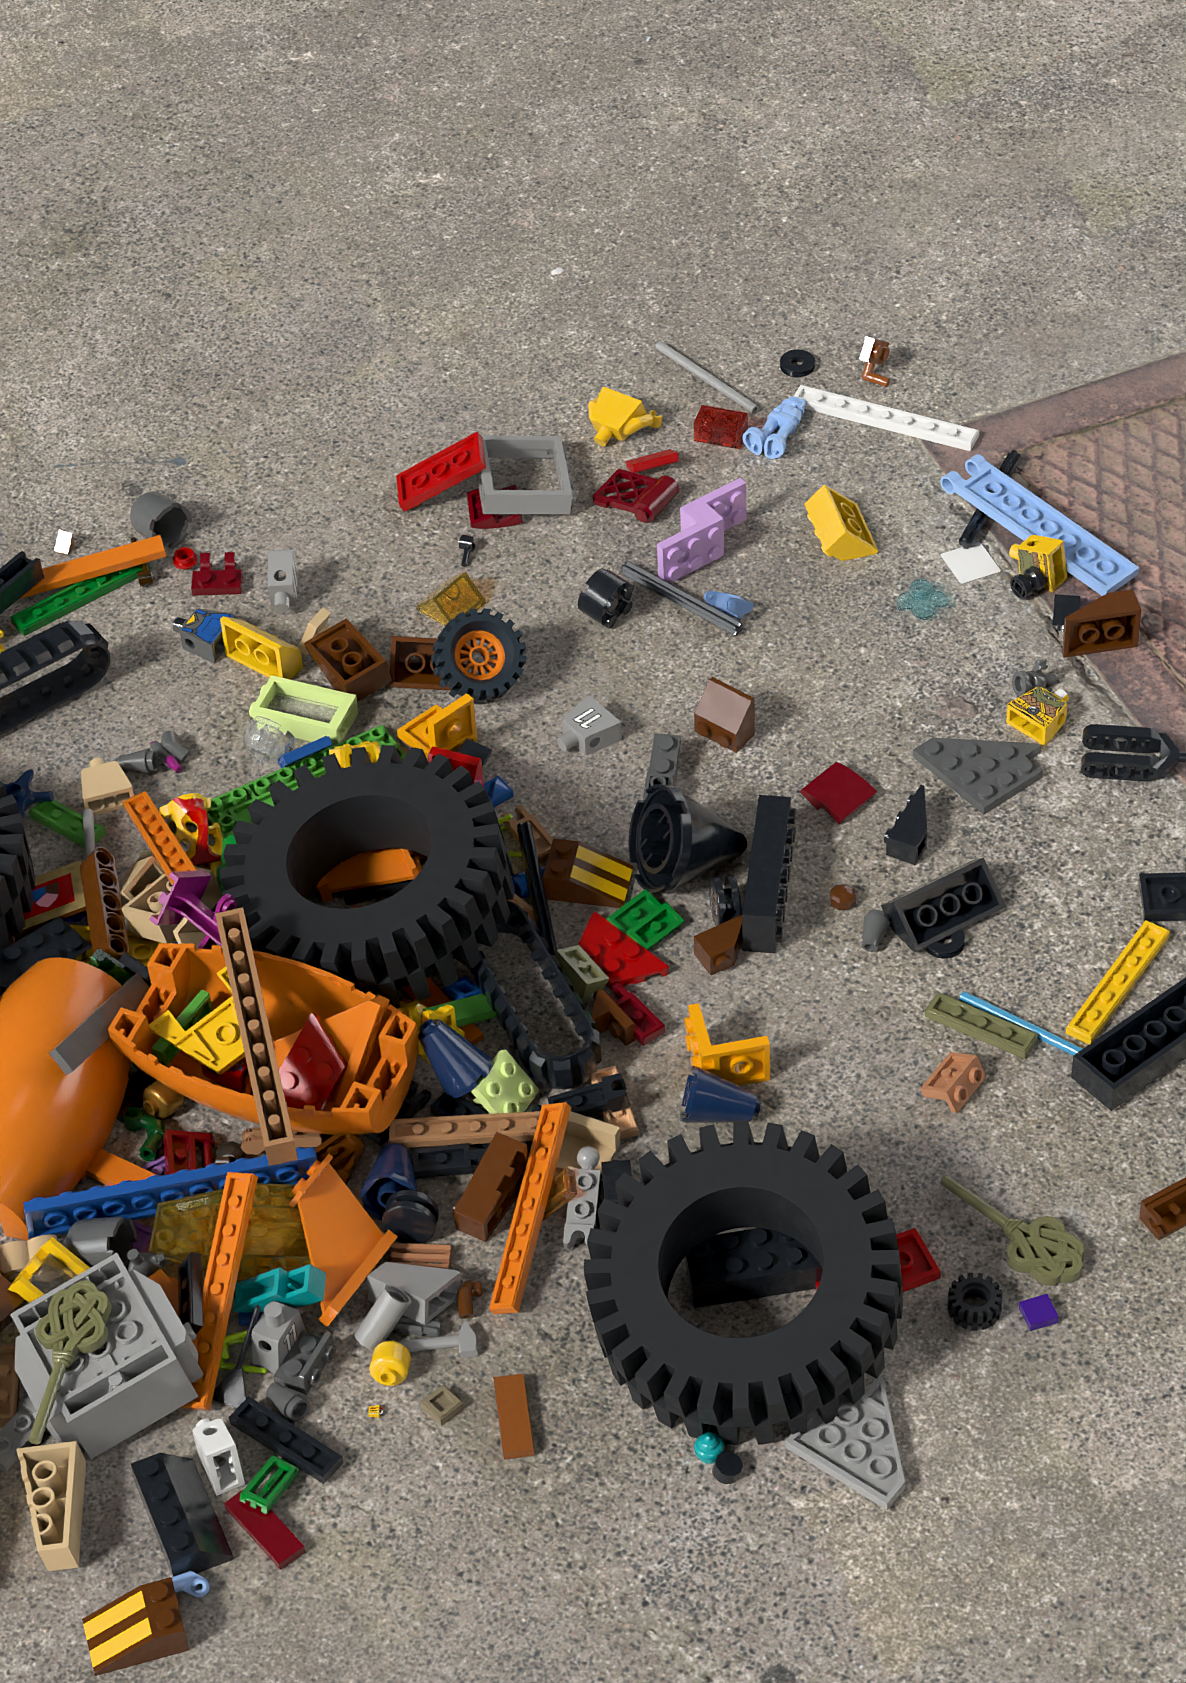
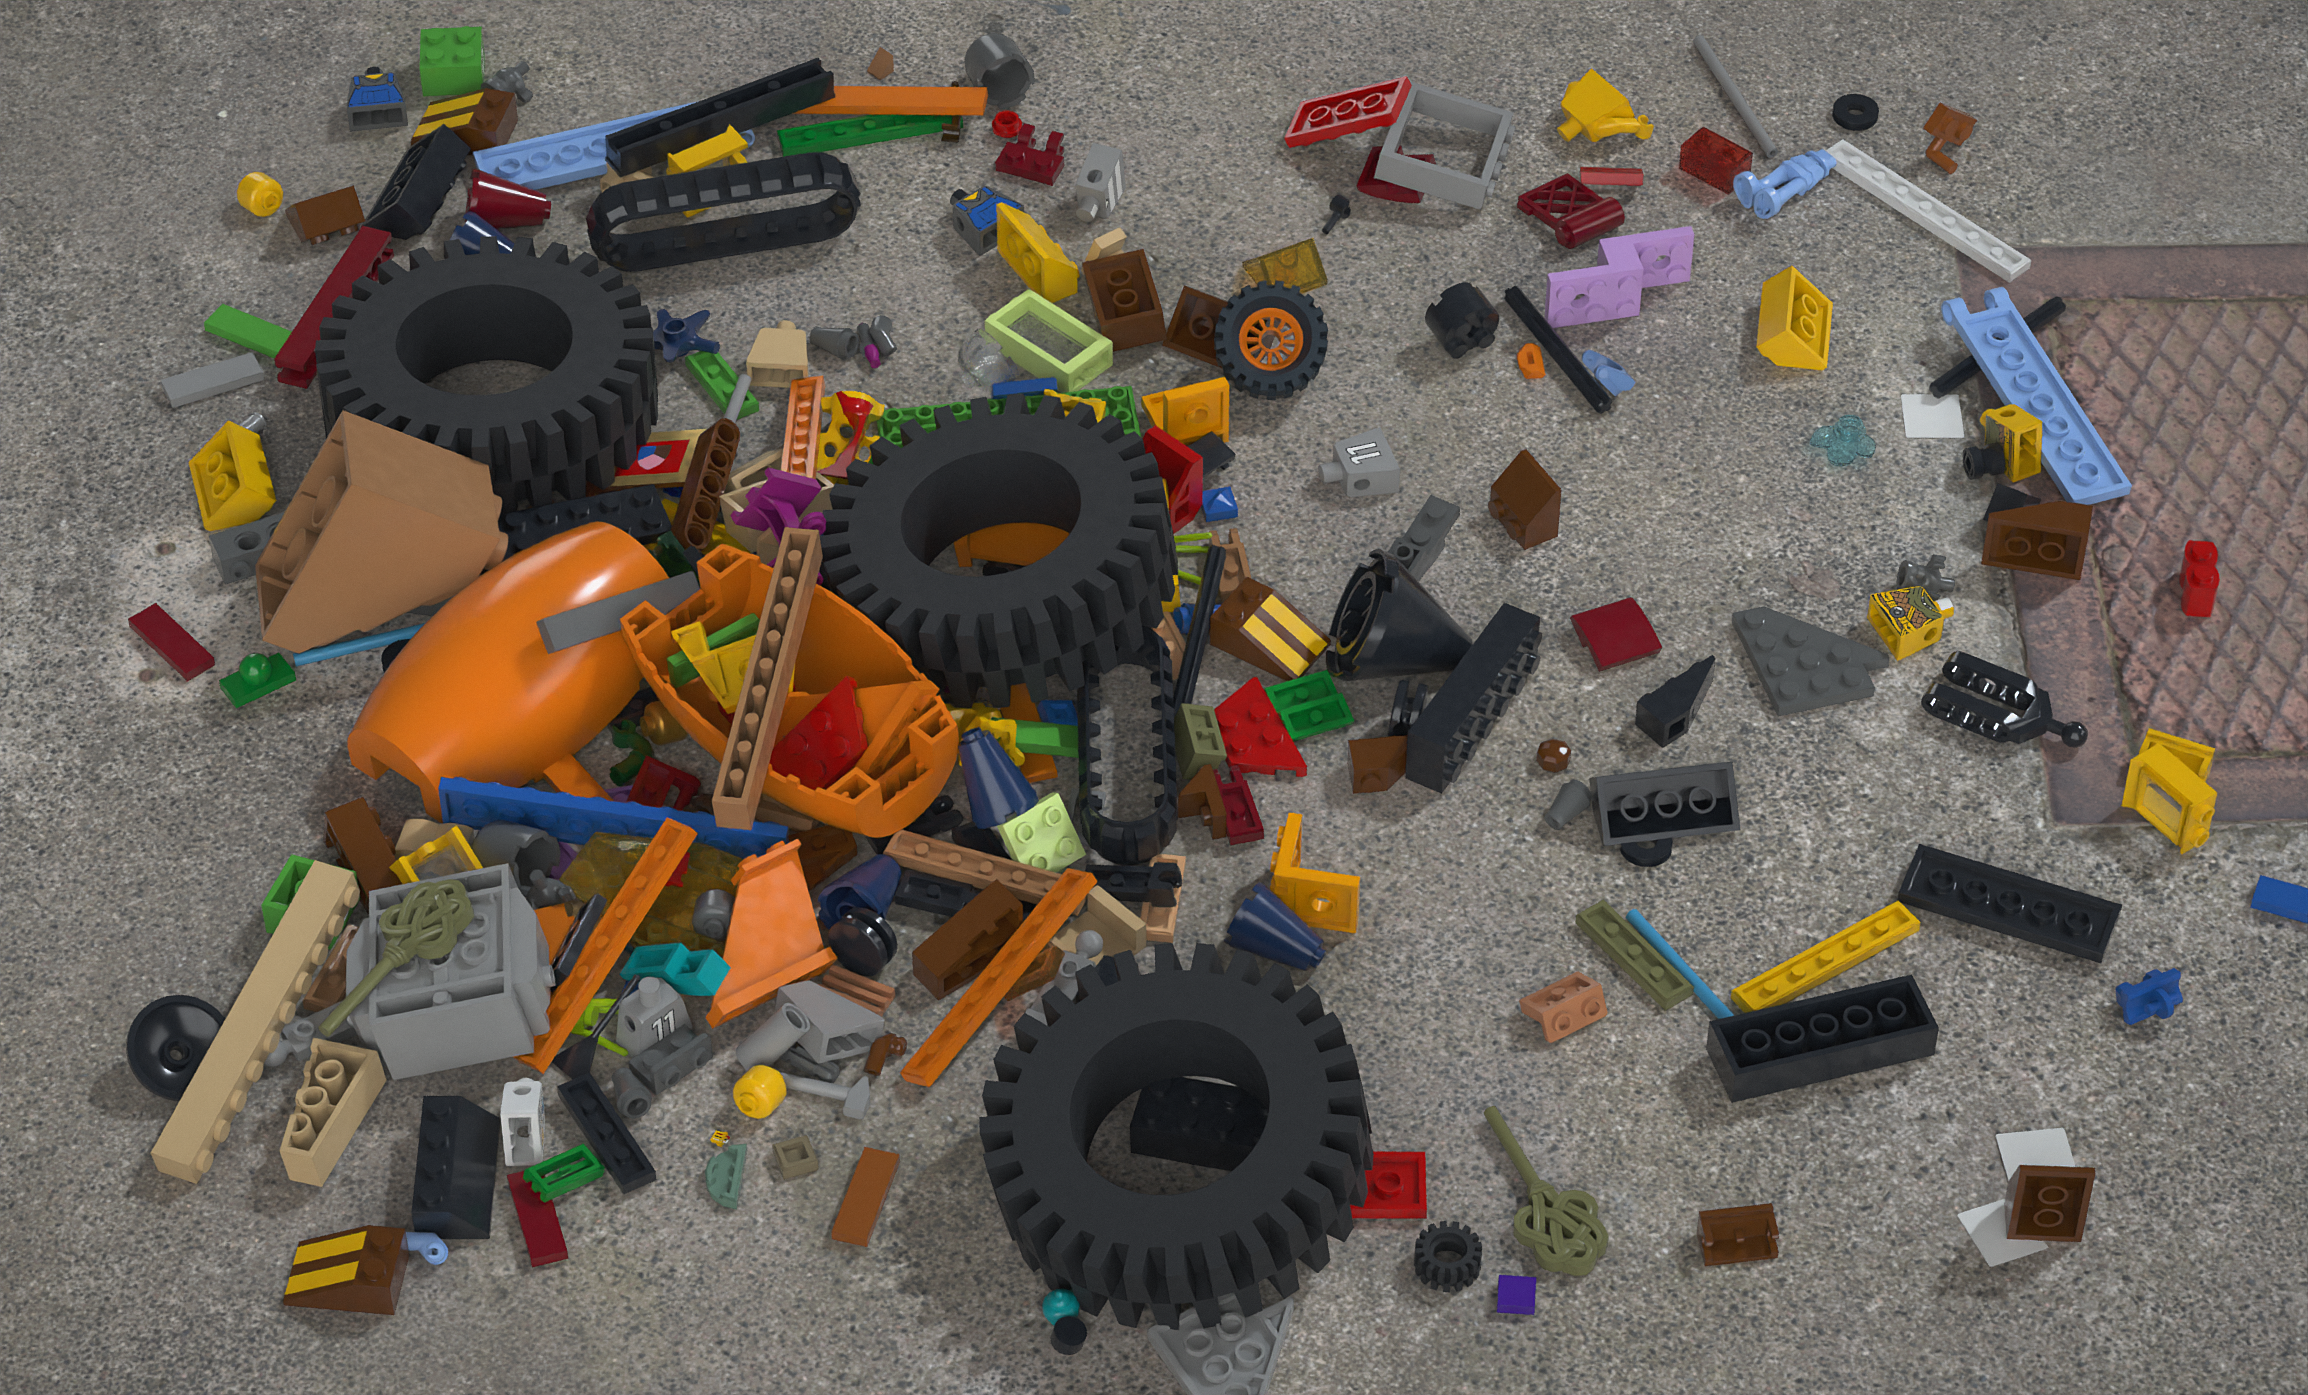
camera: 20 degrees right, 0 degrees up
none -> dark grey head [692,889,735,942]
none -> sand green tile [705,1144,747,1209]
none -> orange piece [1517,343,1546,379]

